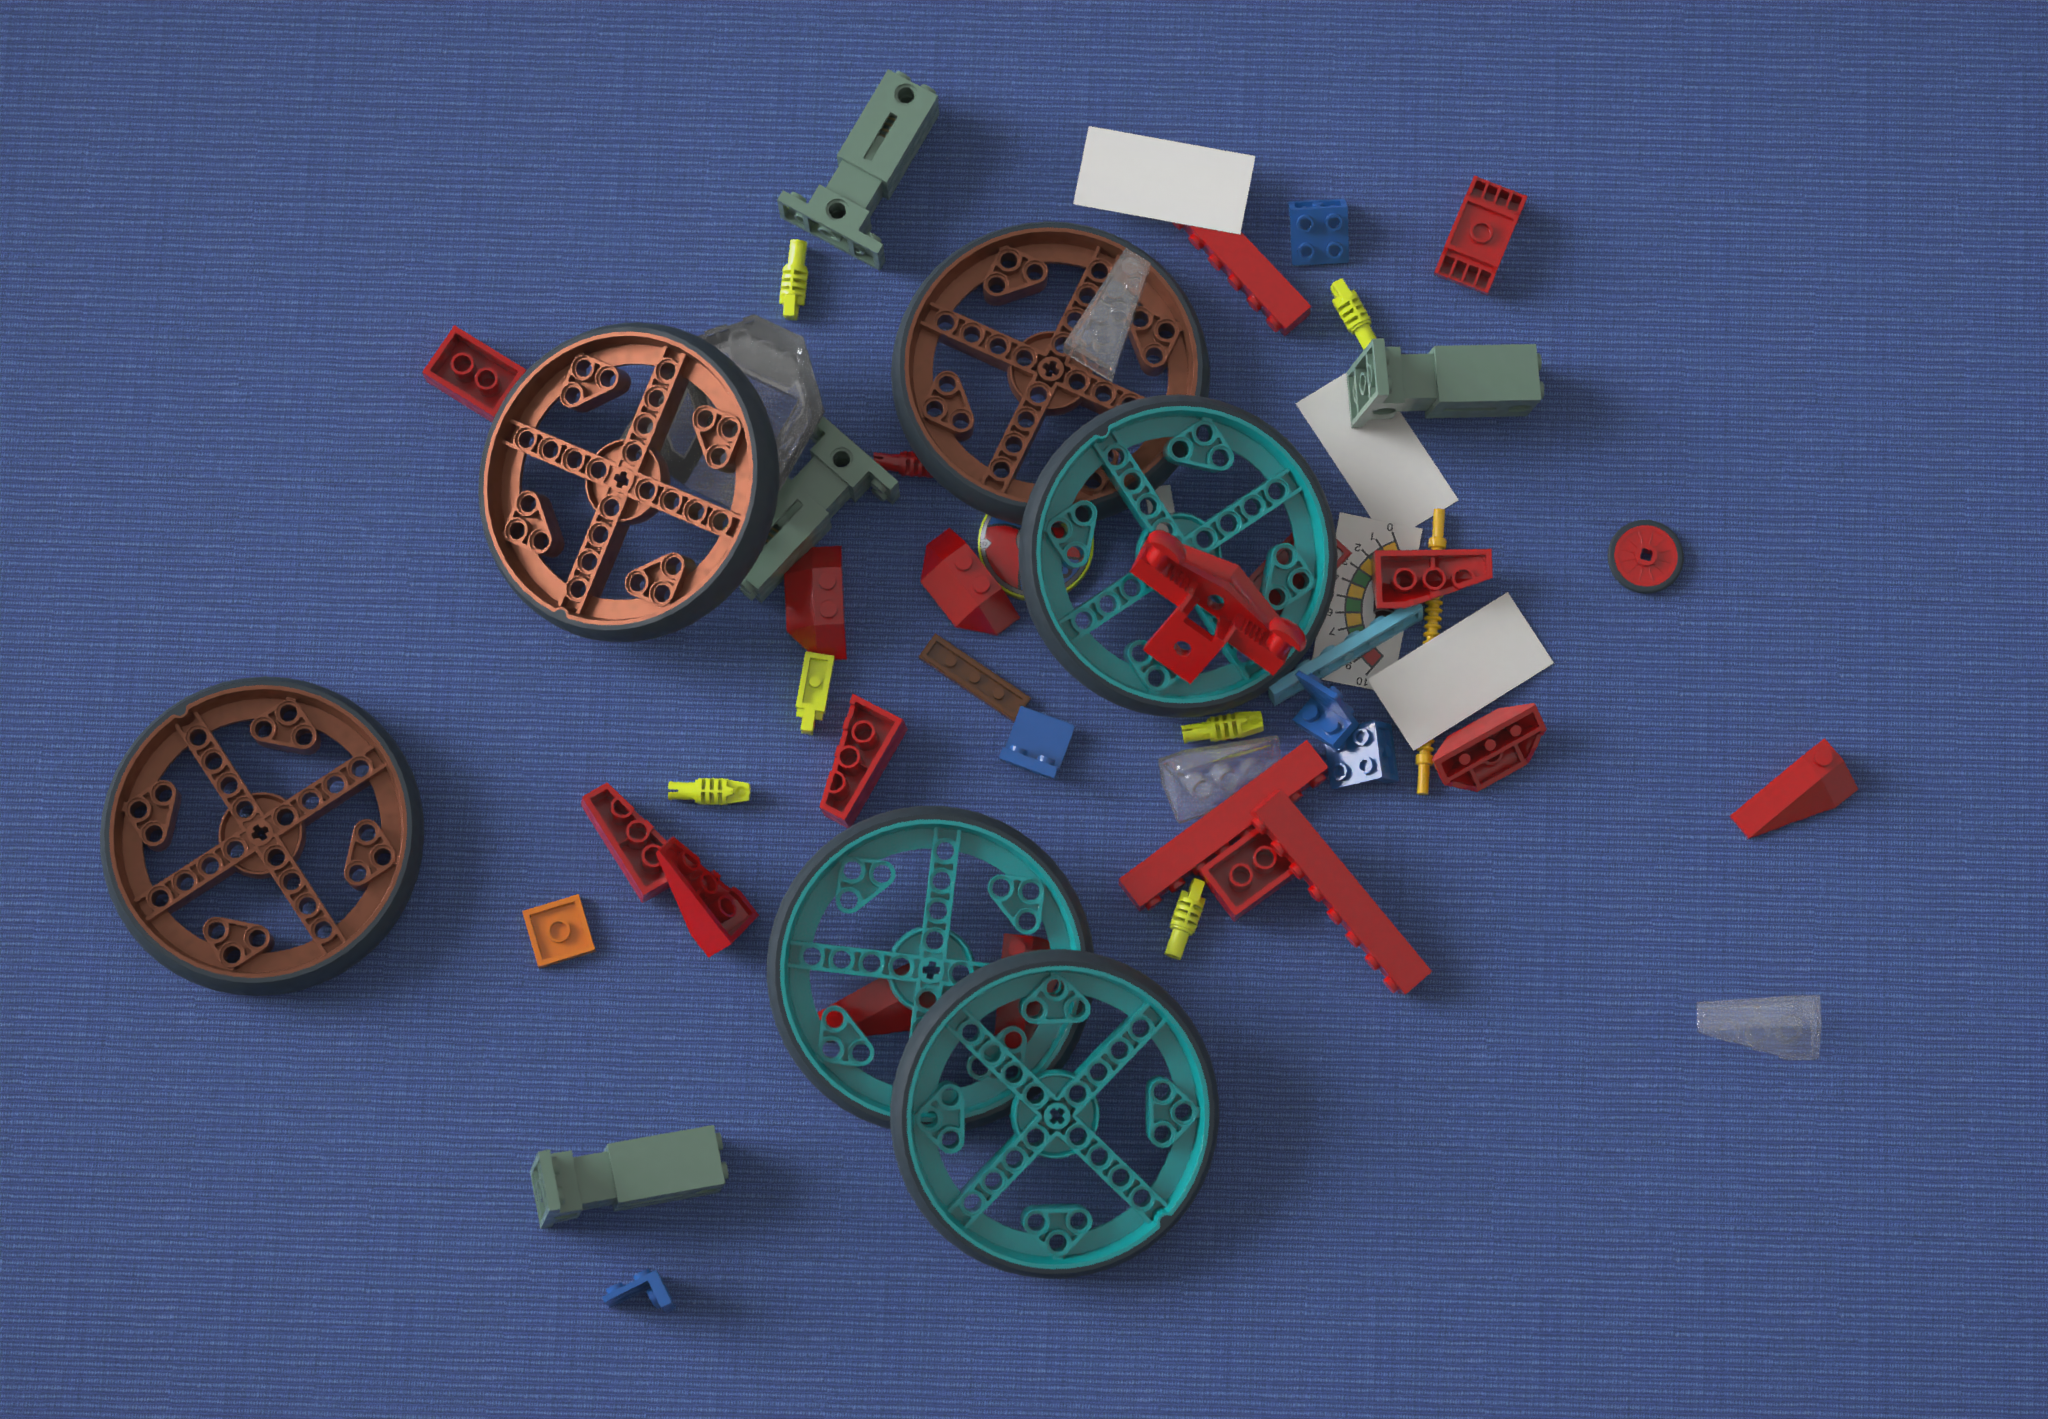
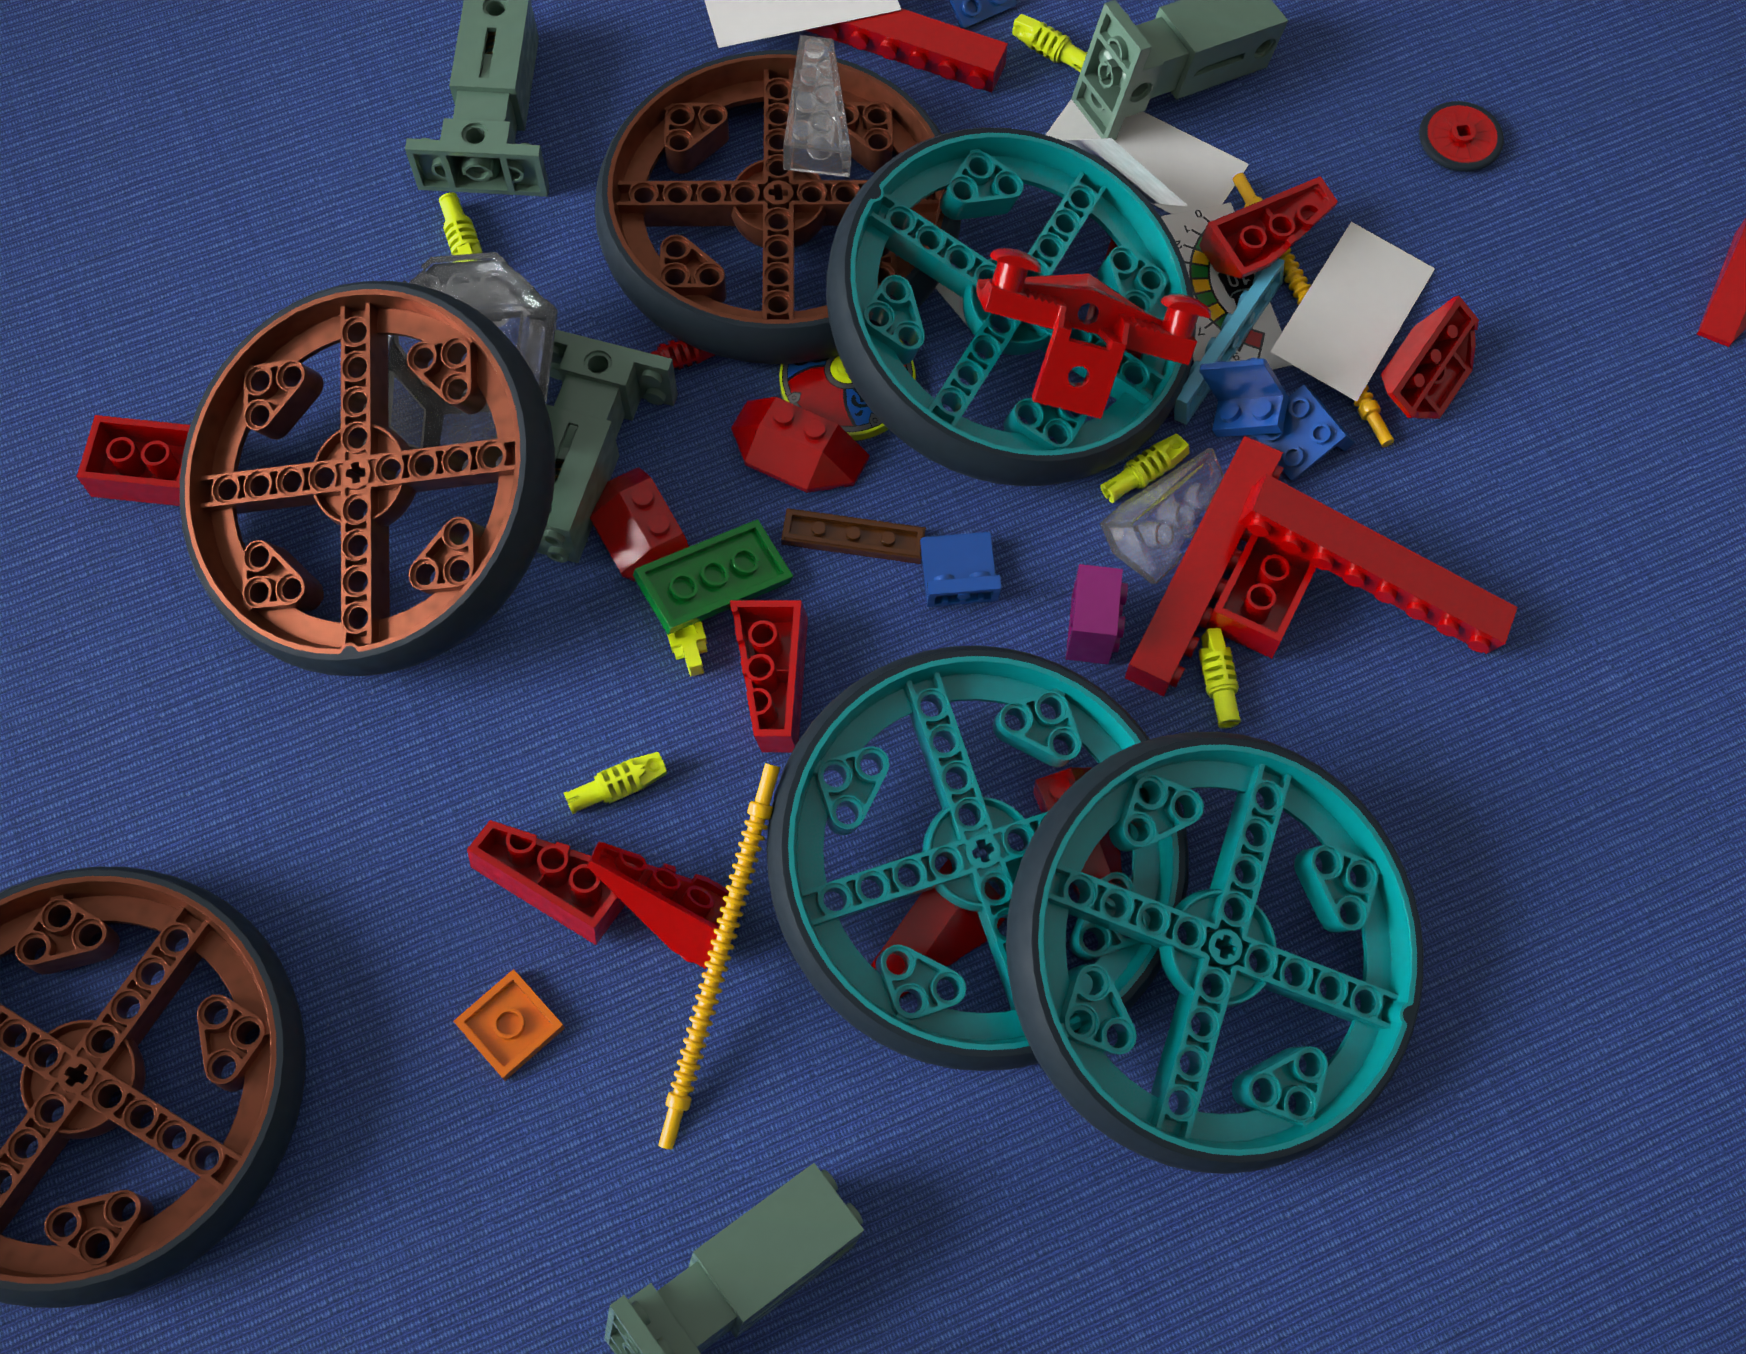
camera: 30 degrees left, 10 degrees down
none -> green plate [633,519,793,635]
none -> yellow hose [658,763,780,1149]
none -> white sticker [1064,138,1188,206]
none -> magenta brick [1066,564,1128,664]

